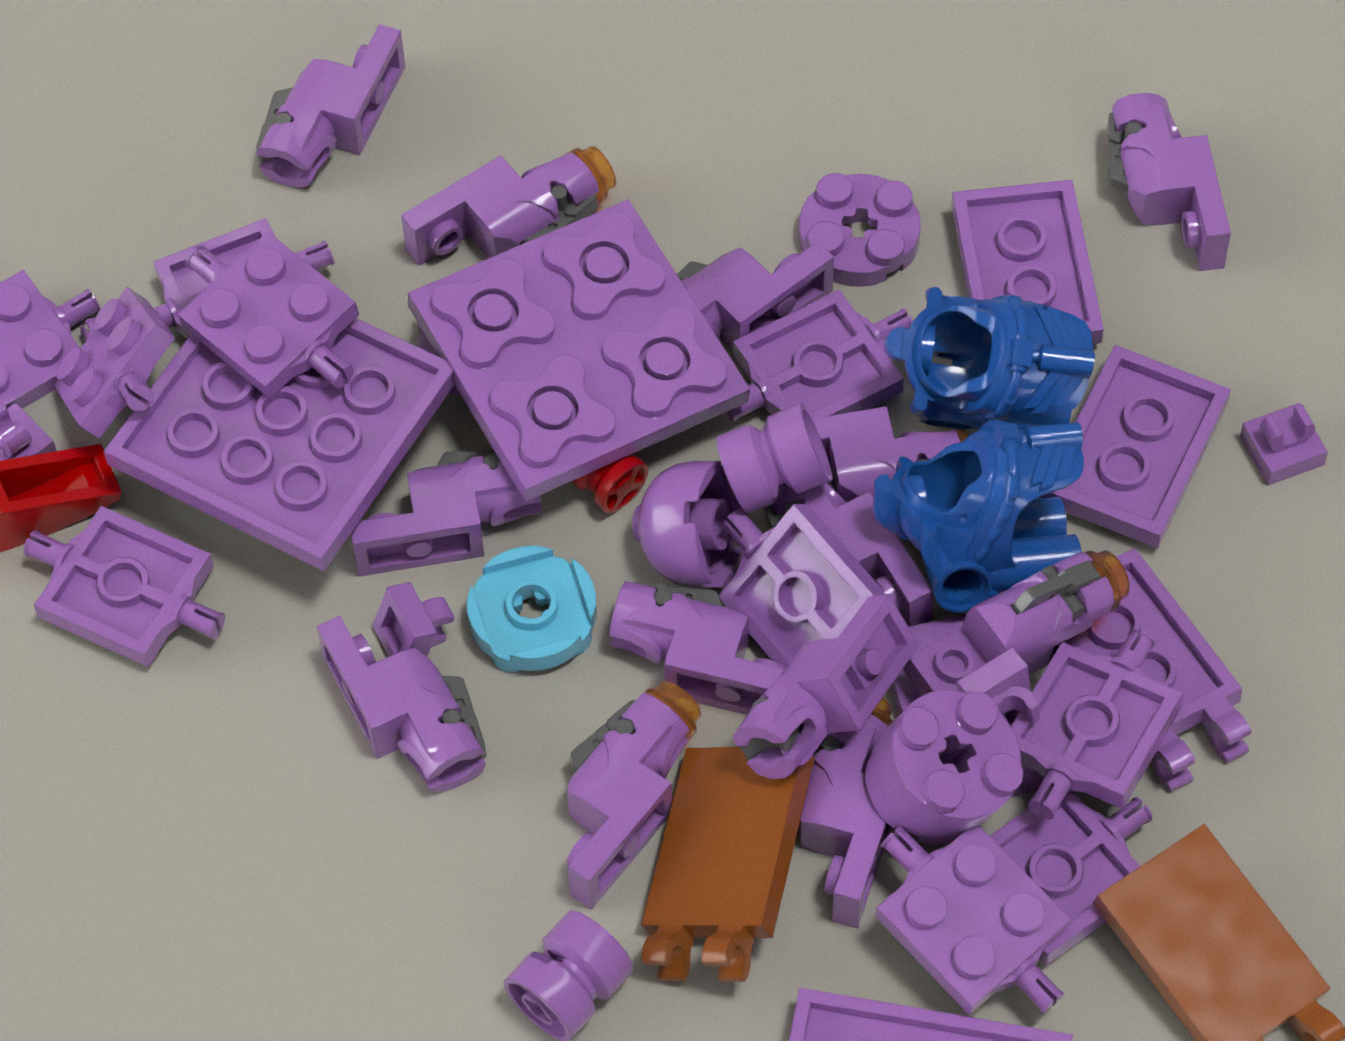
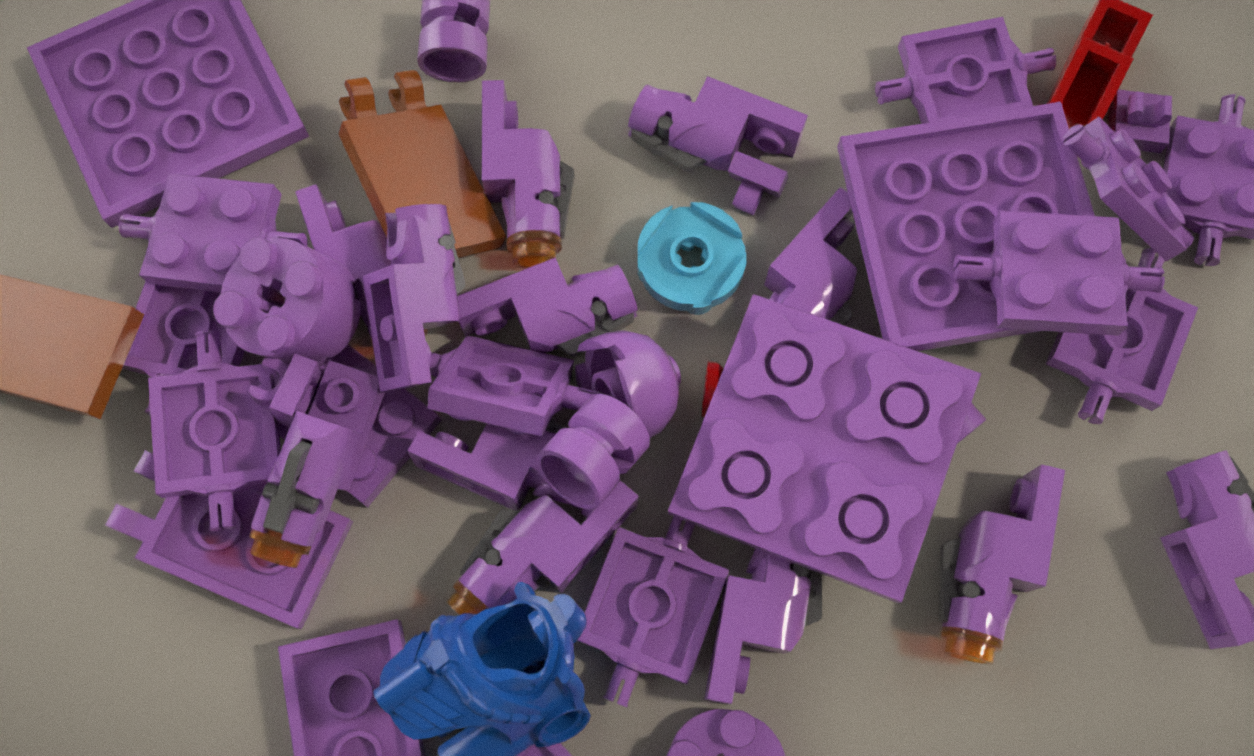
camera: 140 degrees right, 15 degrees up
blue helmet [873,419,1084,613] -> none

